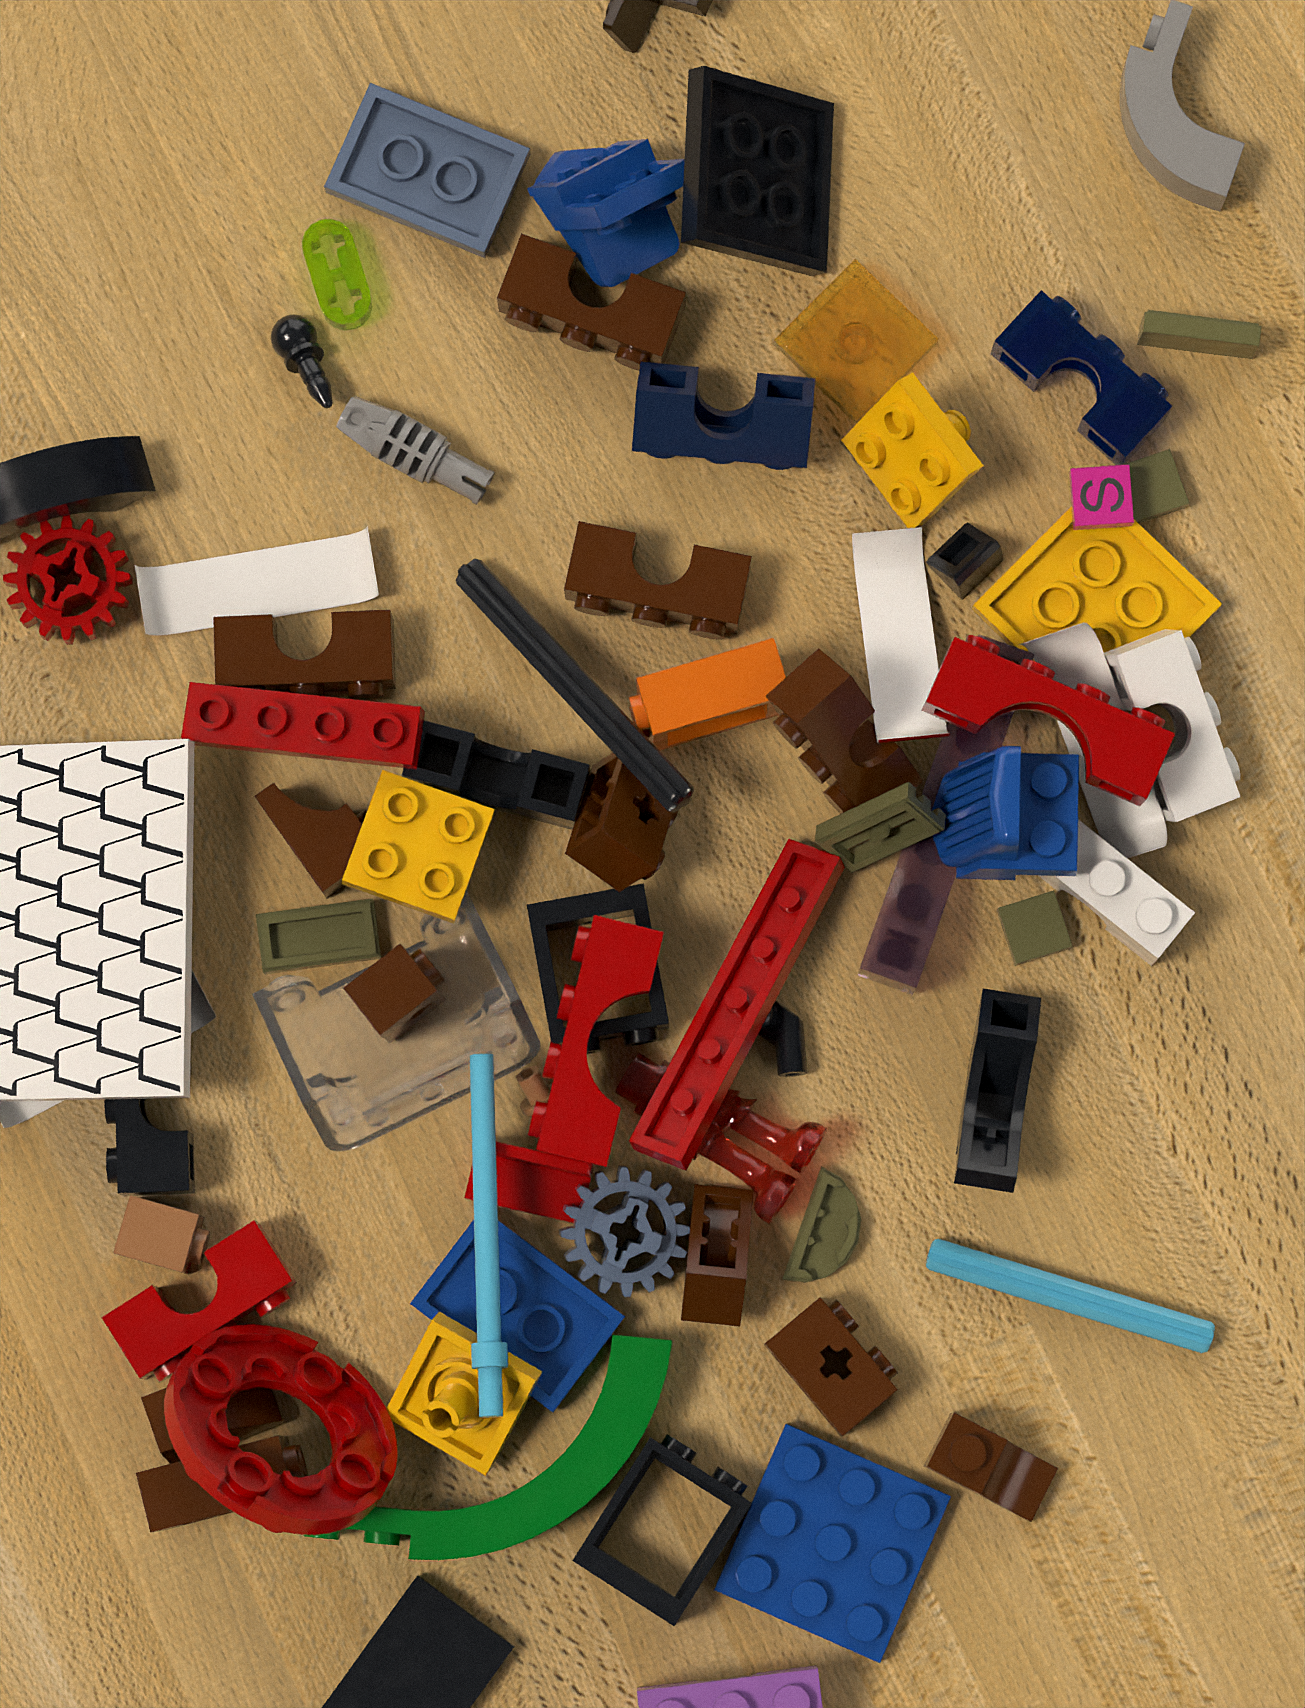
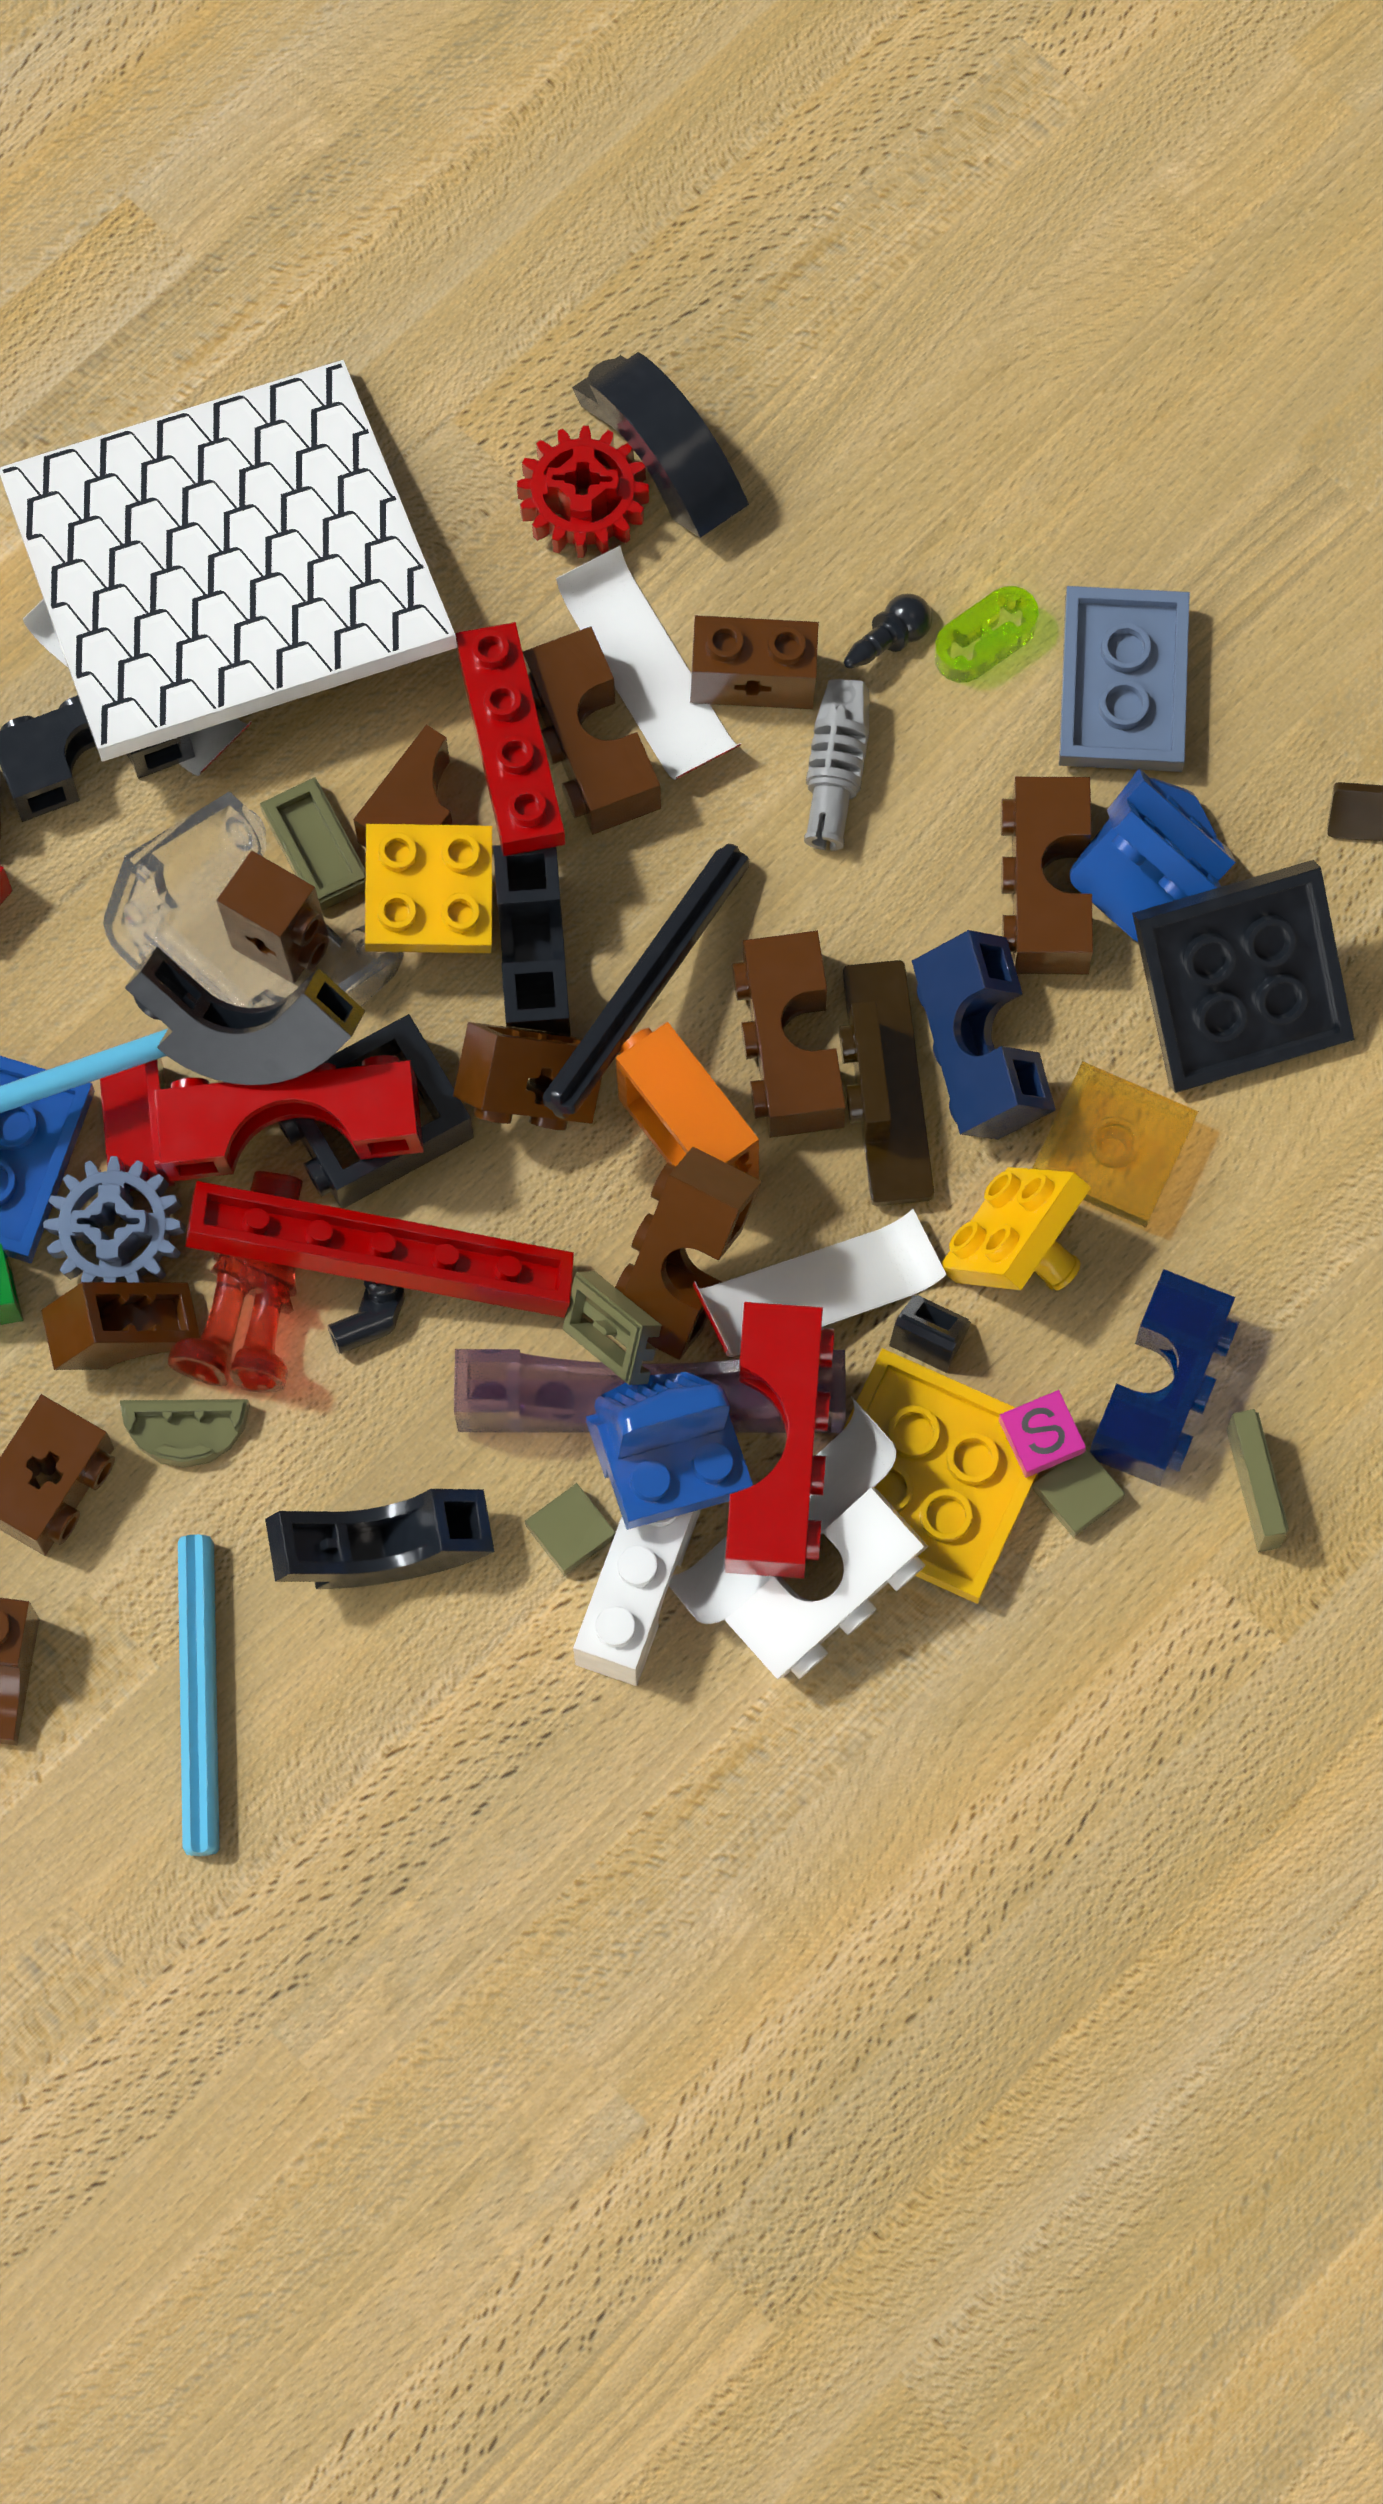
camera: 70 degrees right, 10 degrees down
none -> black arch [125,946,365,1085]
none -> reddish brown brick [690,615,819,710]
none -> dark brown bracket [839,960,934,1206]

